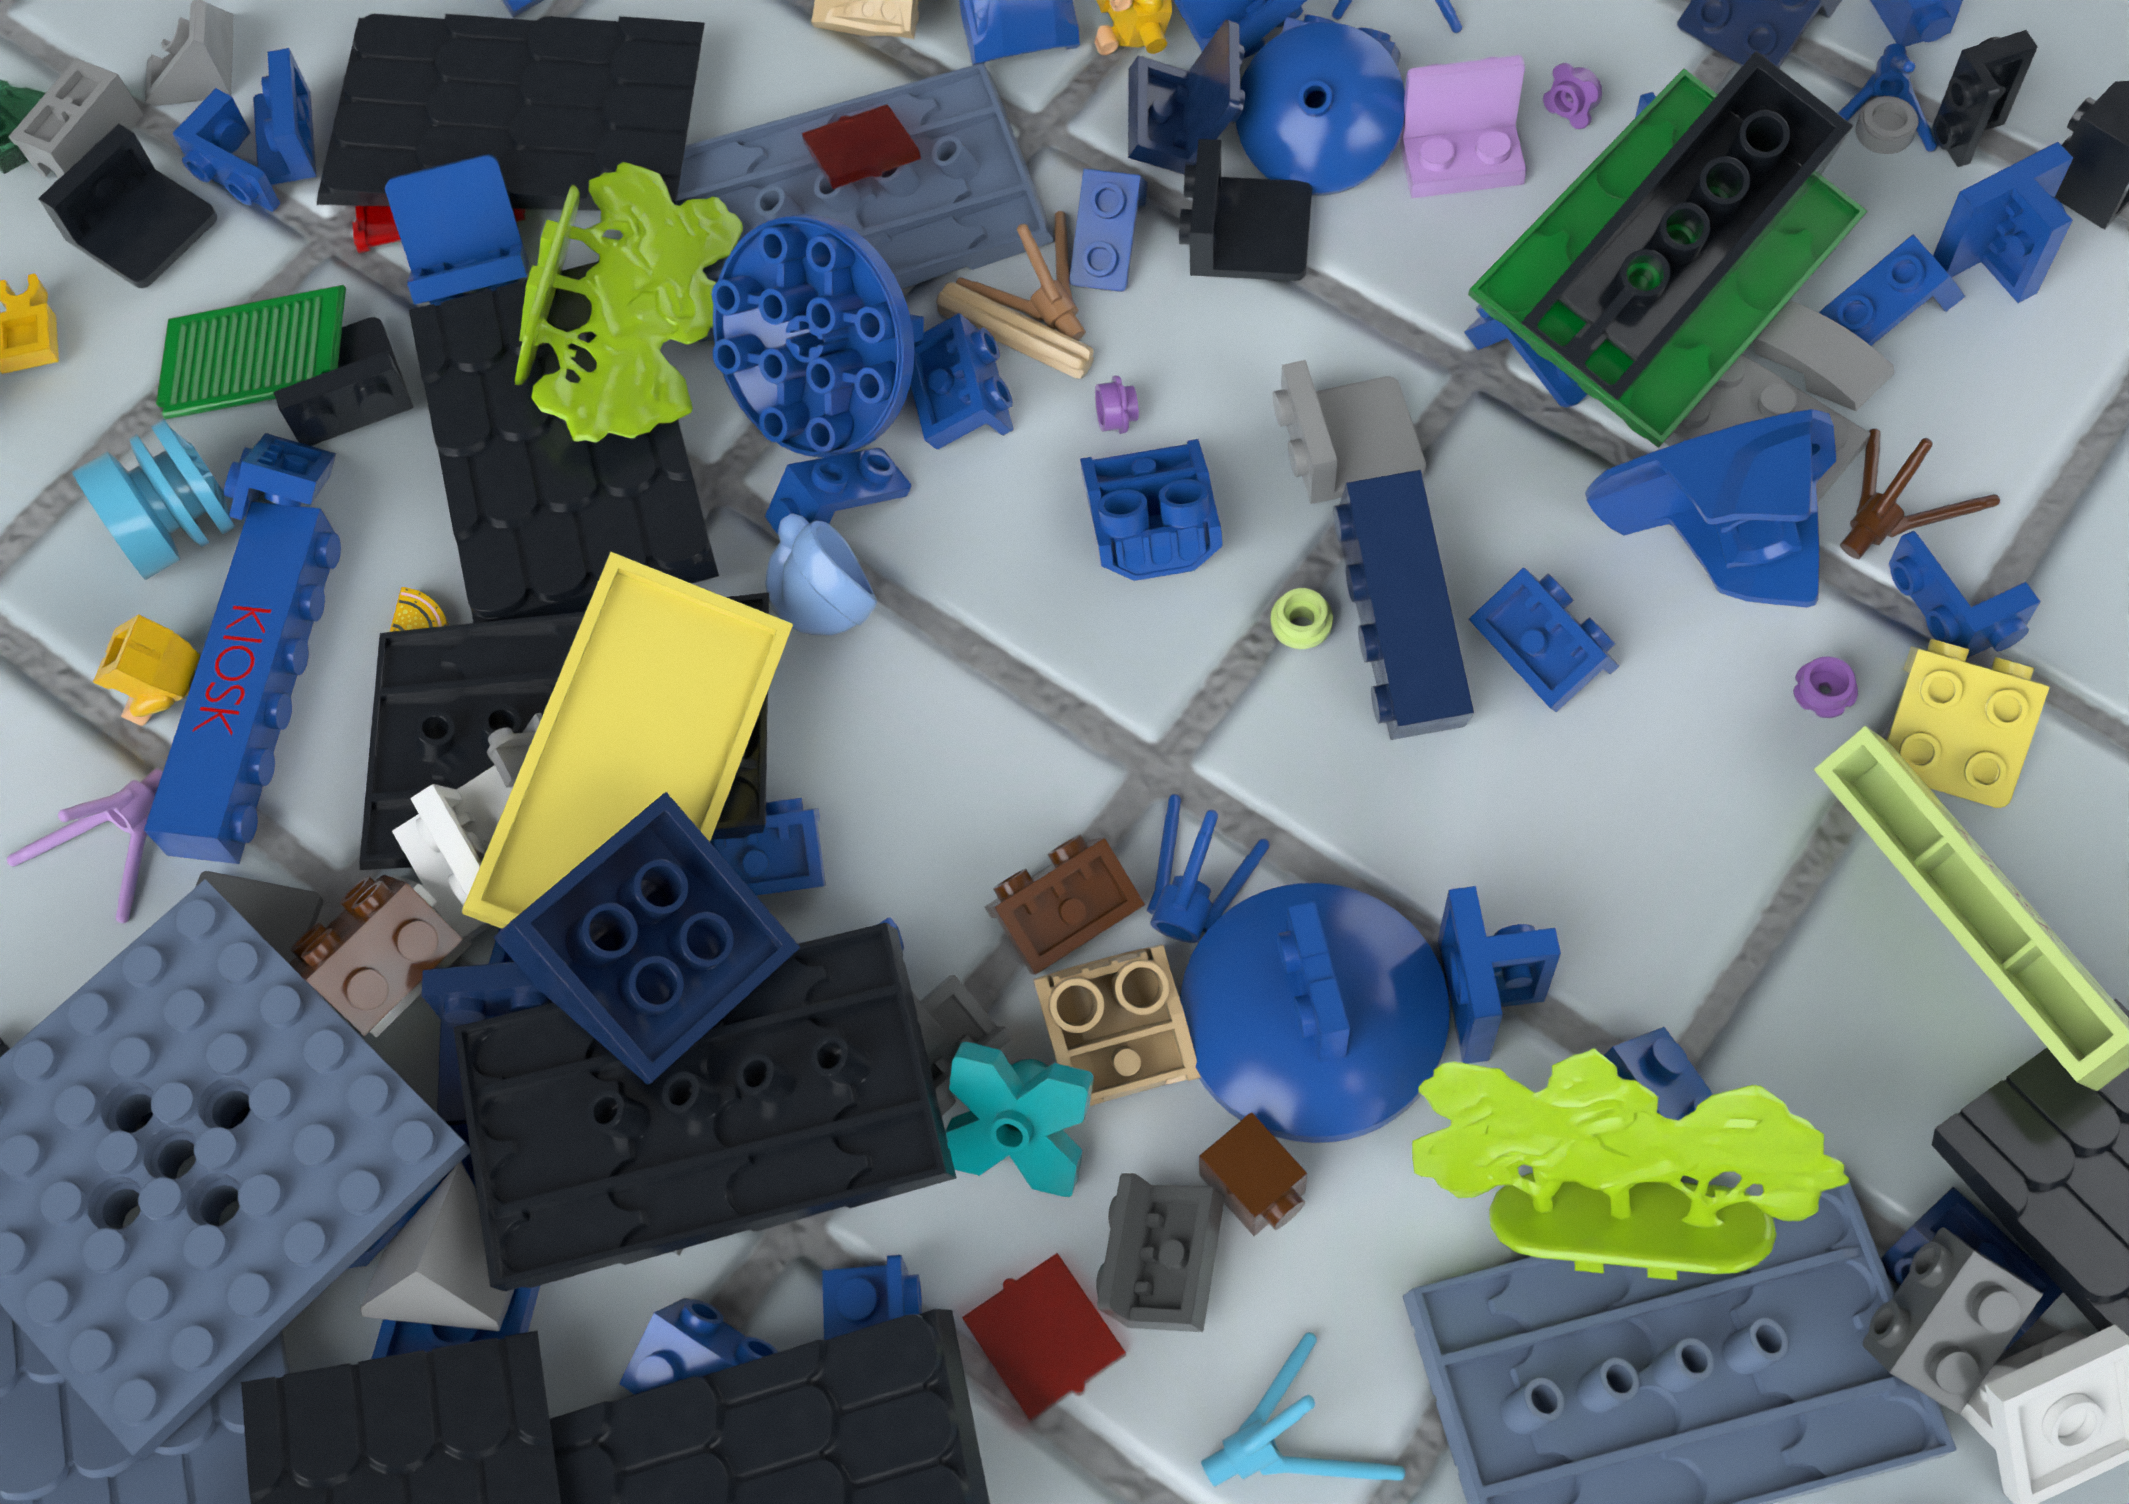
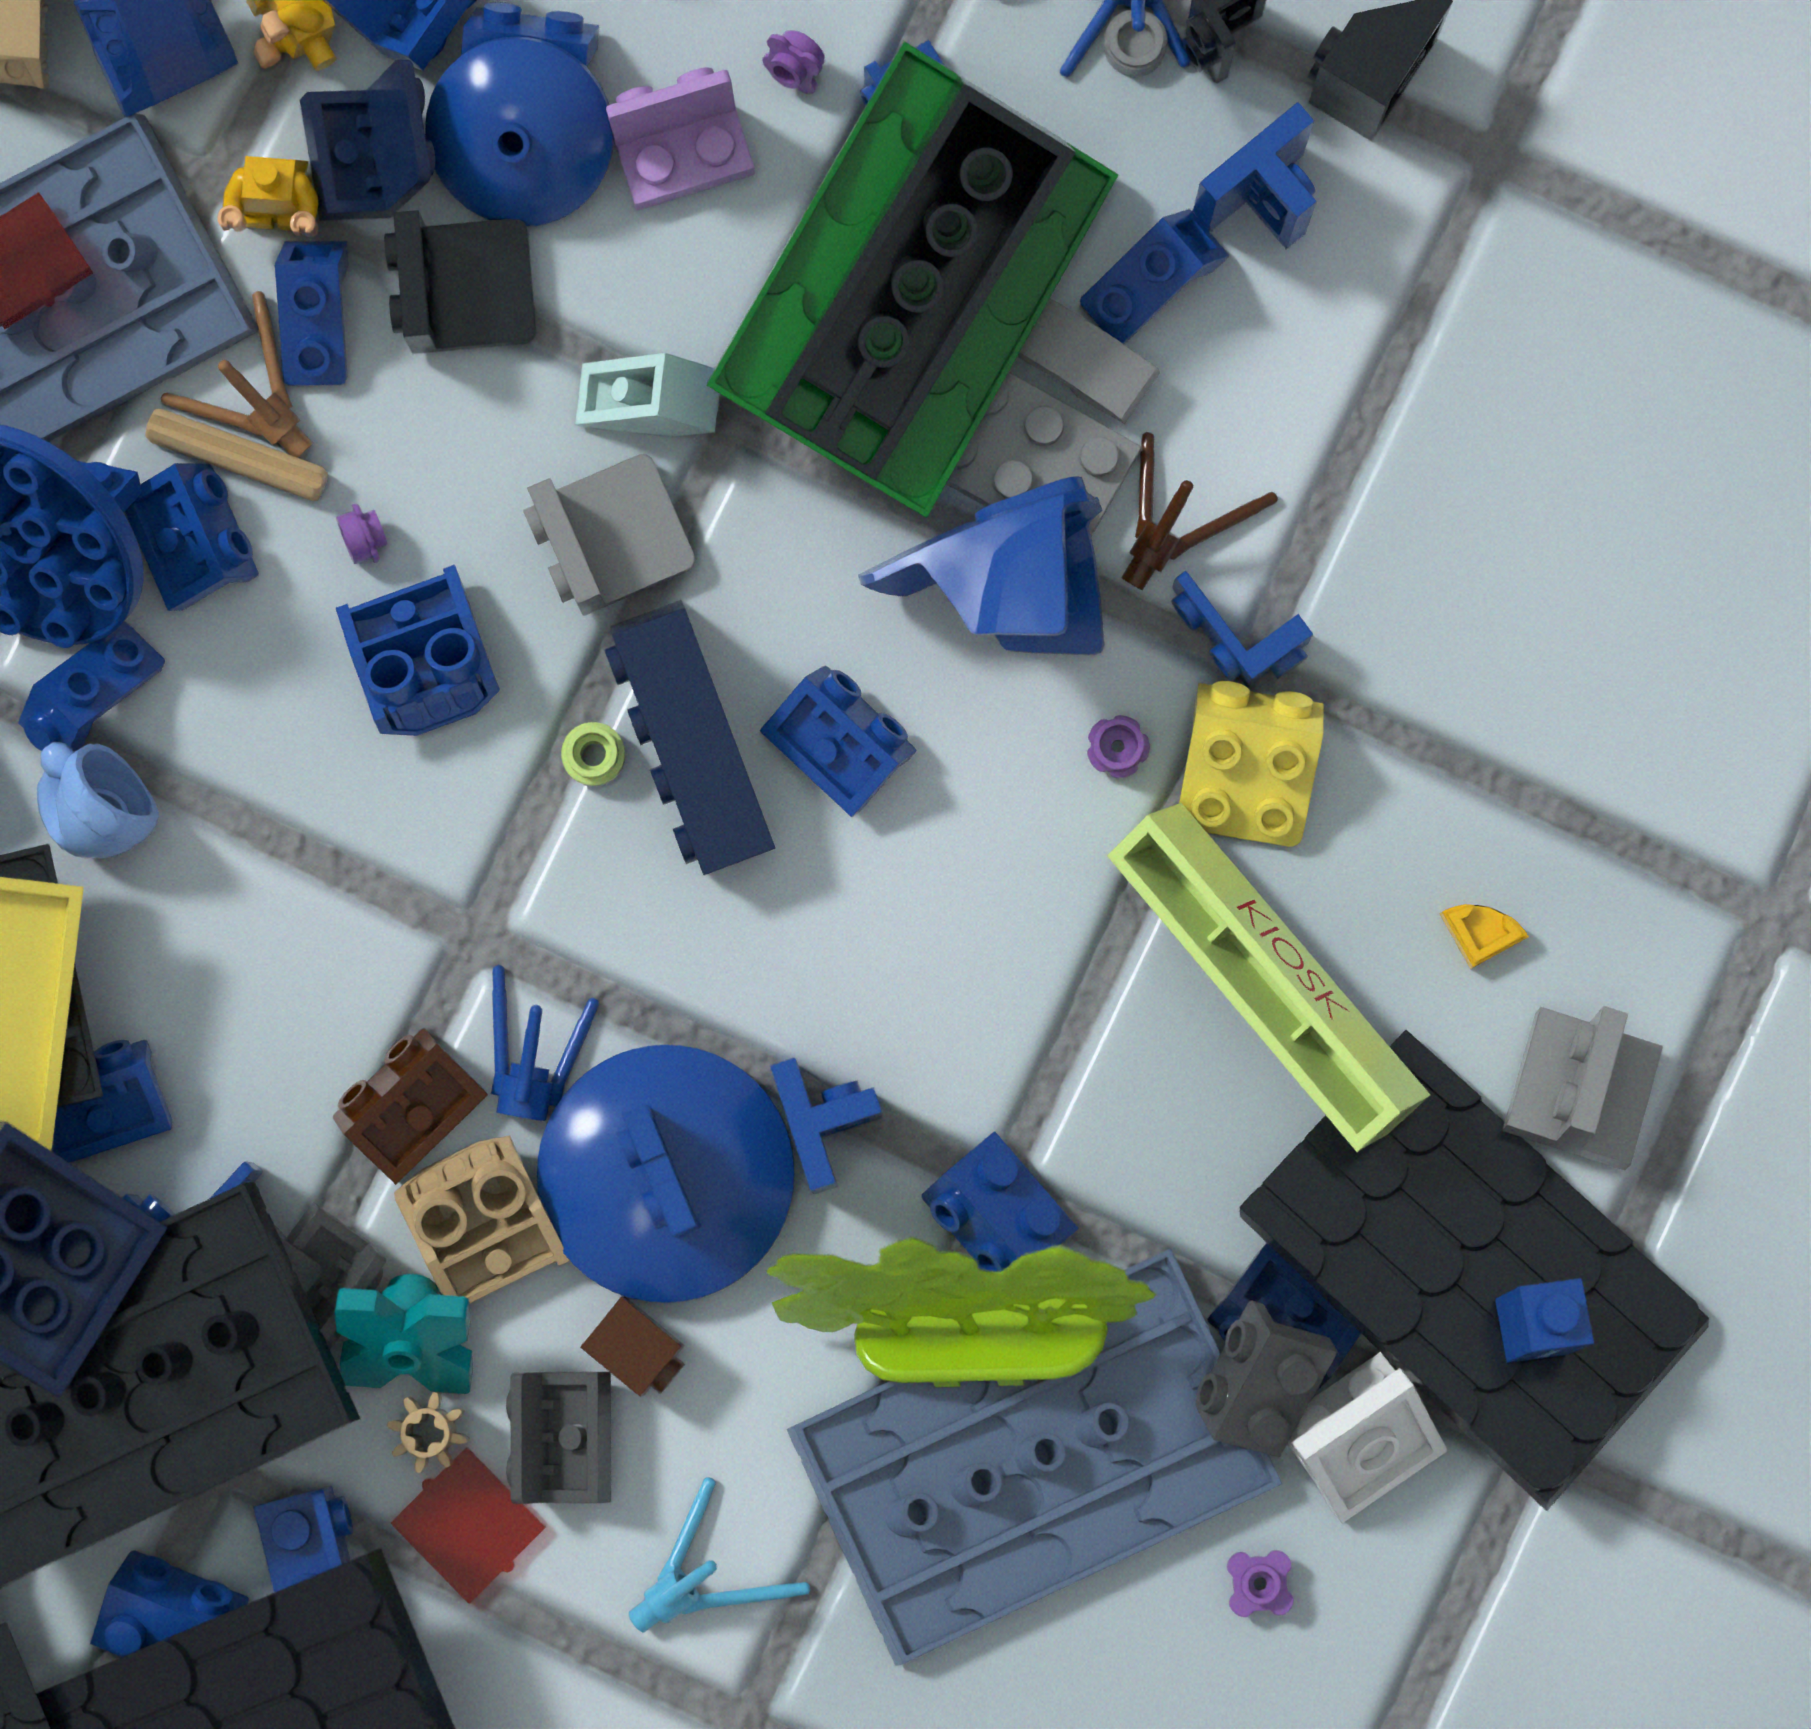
camera: 15 degrees left, 20 degrees up
none -> yellow piece [217,156,318,237]
none -> tan gear [387,1392,470,1473]
none -> light aqua slope [575,353,719,437]

